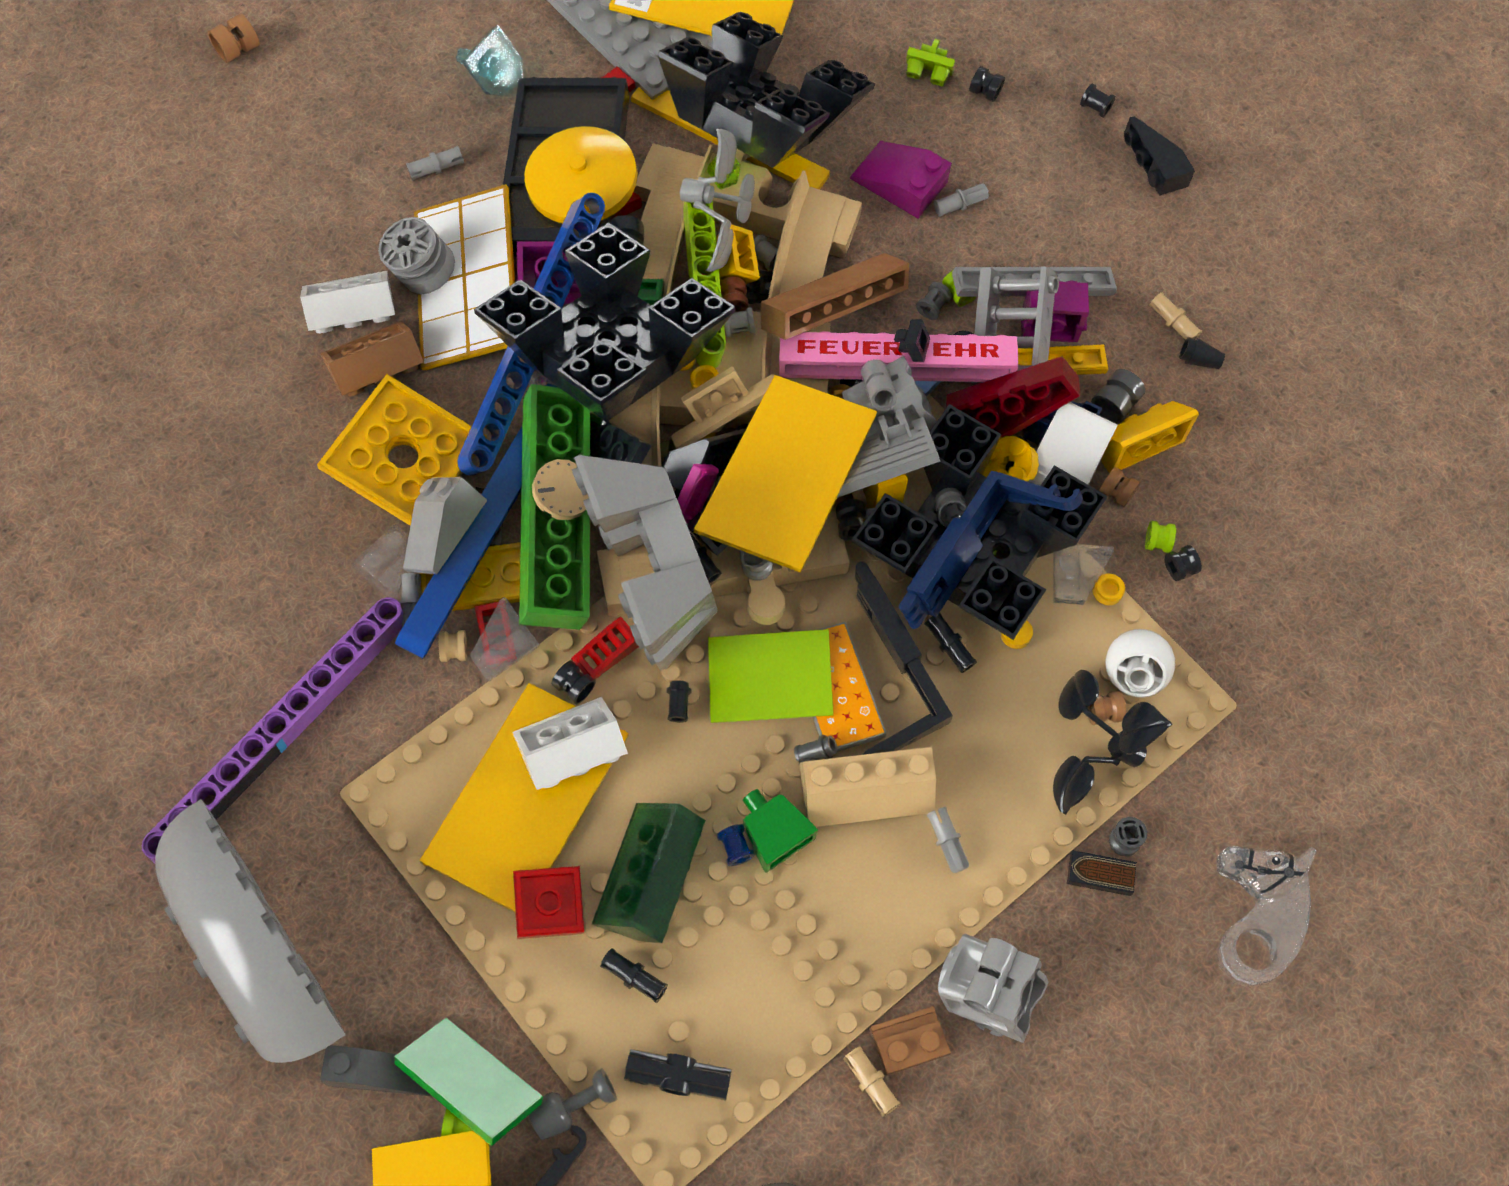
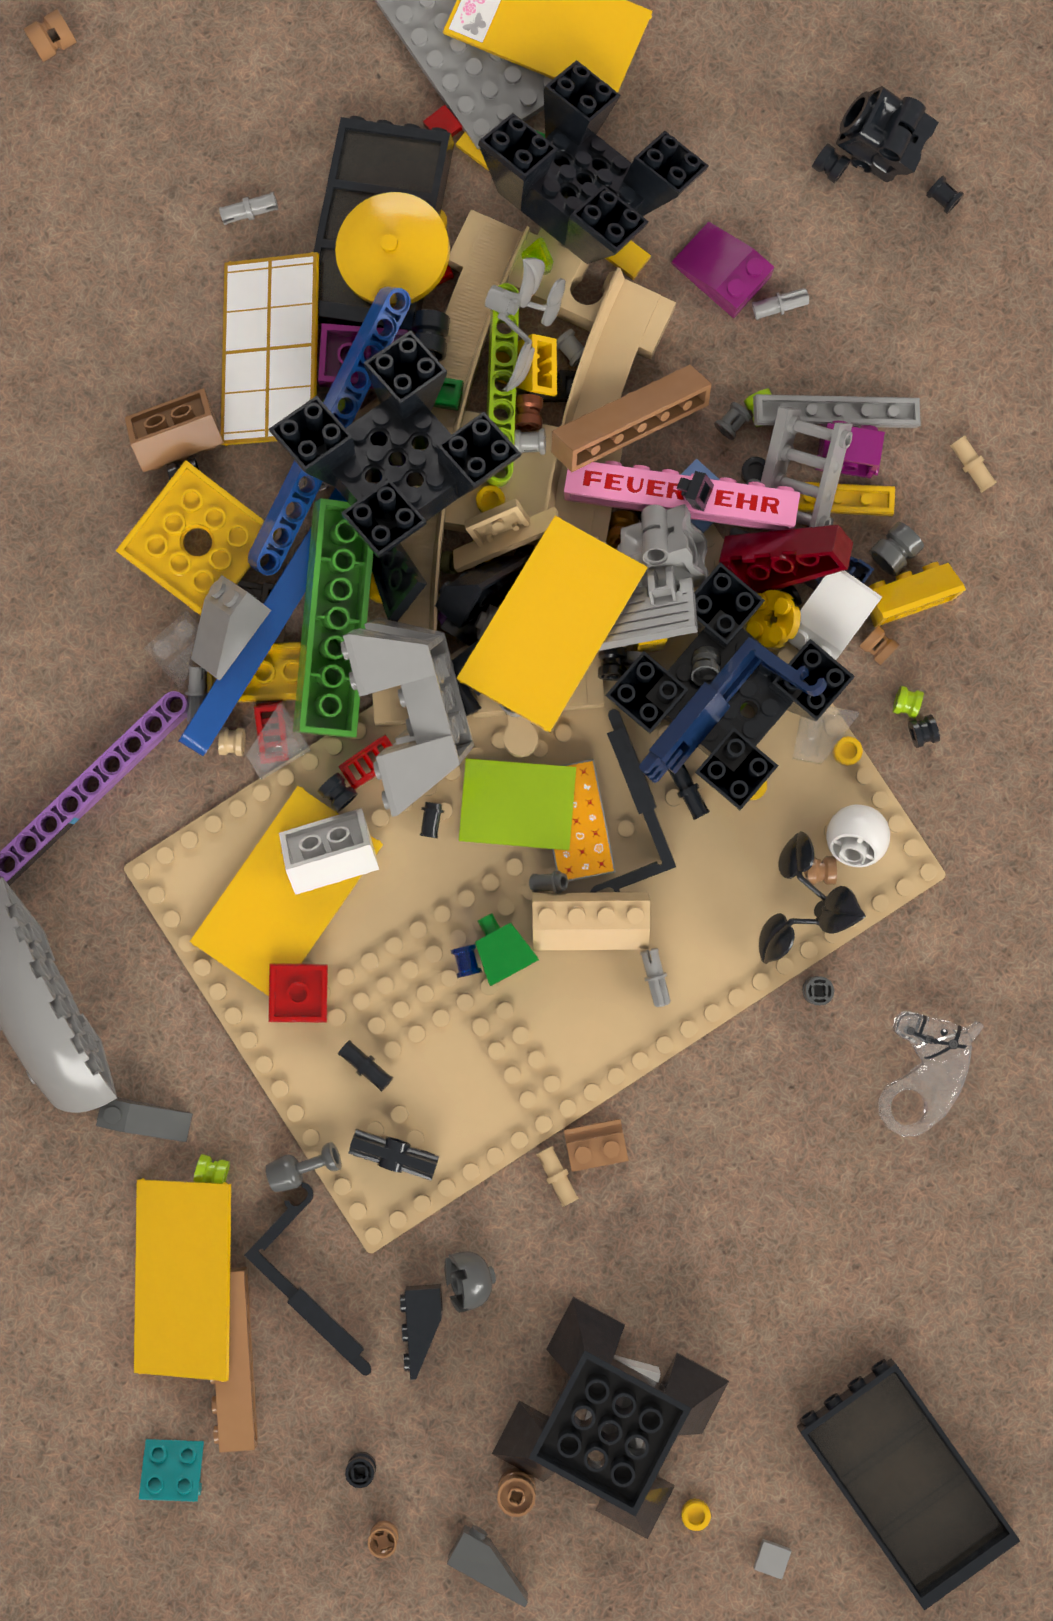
camera: 15 degrees right, 20 degrees up
white slope [300,271,395,333] -> none
light grey wheel [378,217,455,294] -> none
tile [394,1018,543,1146] -> none
clear light blue piece [456,26,522,96] -> none
tan tile [532,459,589,520] -> none
clear green slope [592,803,706,943] -> none
dark pink tile [677,464,719,523] -> none
lime hips [907,39,955,87] -> none
light grey piece [938,934,1049,1043] -> none
tile [1067,850,1137,896] -> none
black slope [1124,116,1195,196] -> none
black cone [1179,337,1225,369] -> none
none -> black piece [836,86,939,182]

